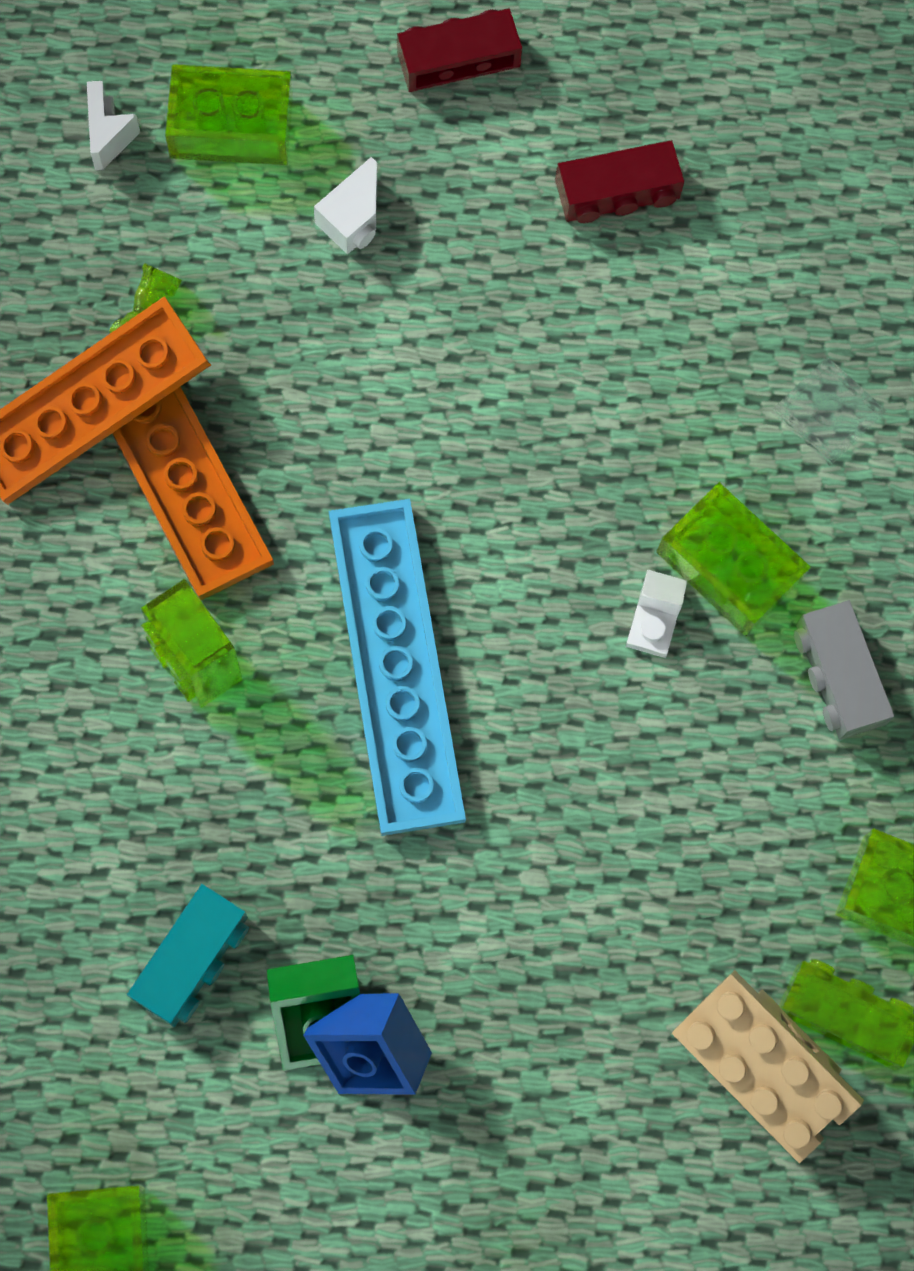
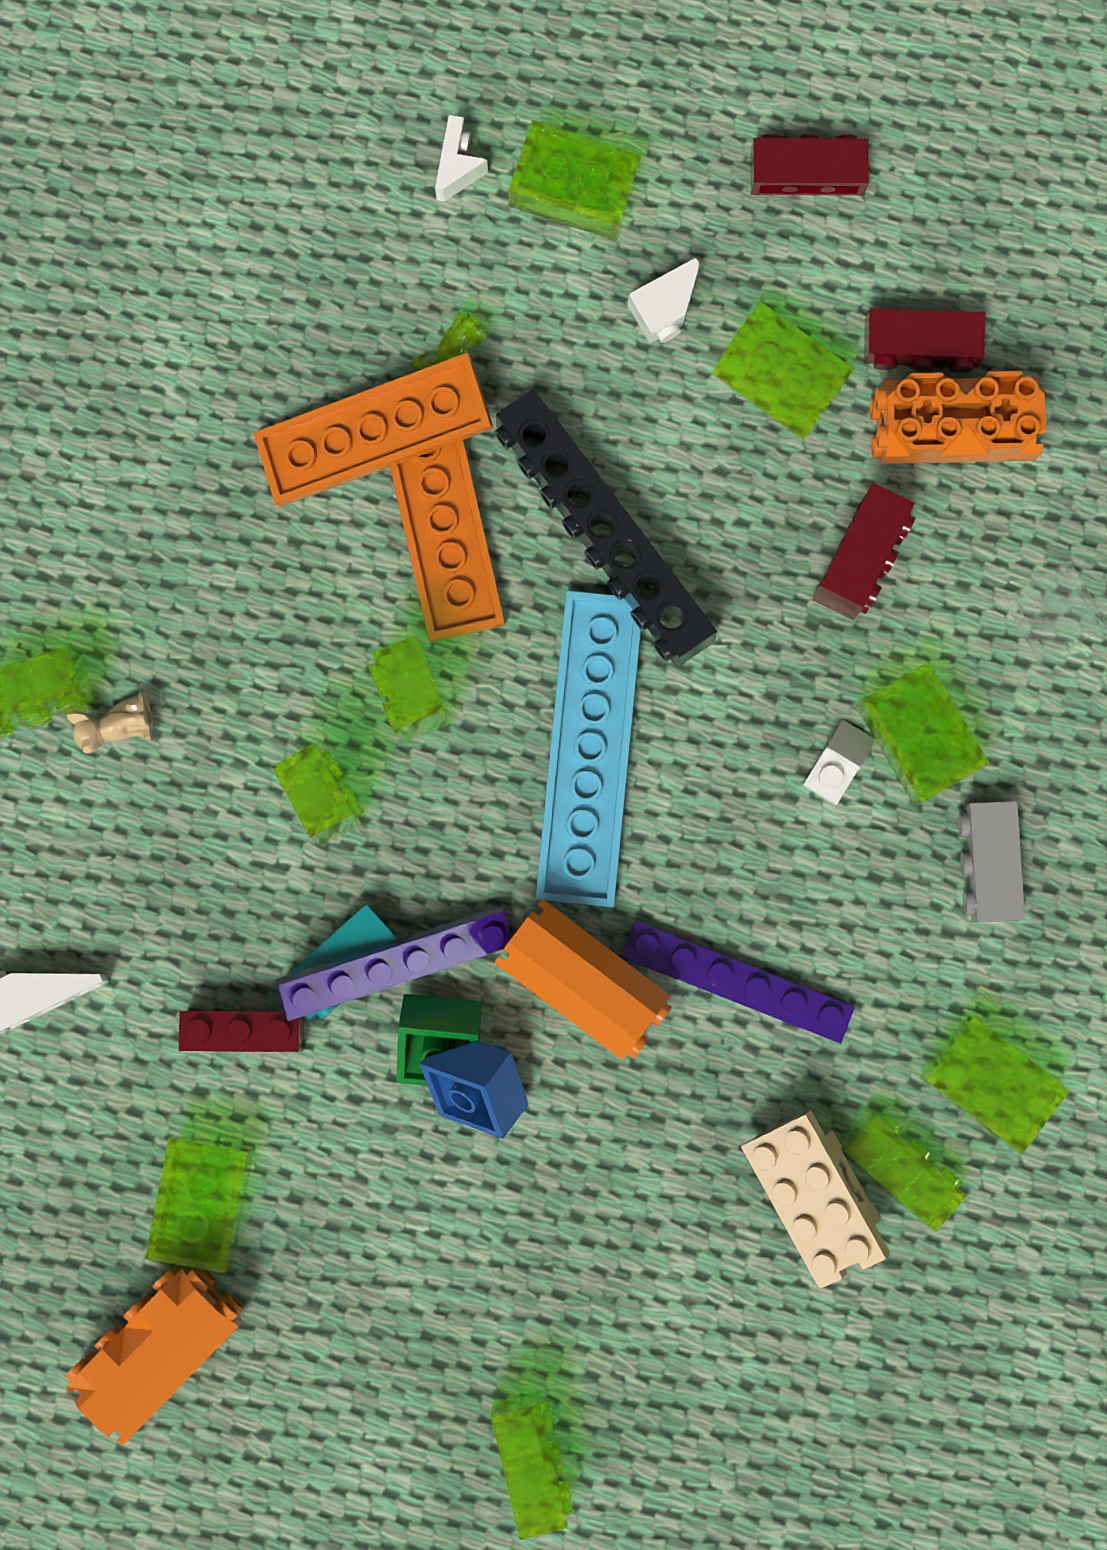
camera: 20 degrees right, 10 degrees up
none -> dark red brick [178,1011,304,1052]
none -> clear neon green brick [272,743,364,846]
none -> plate [275,906,511,1021]
none -> black brick [494,389,718,668]
none -> orange brick [494,899,672,1060]
none -> dark purple plate [621,921,855,1044]
none -> clear neon green slope [712,301,854,441]
none -> dark red brick [812,482,916,620]
none -> orange brick [870,371,1046,464]

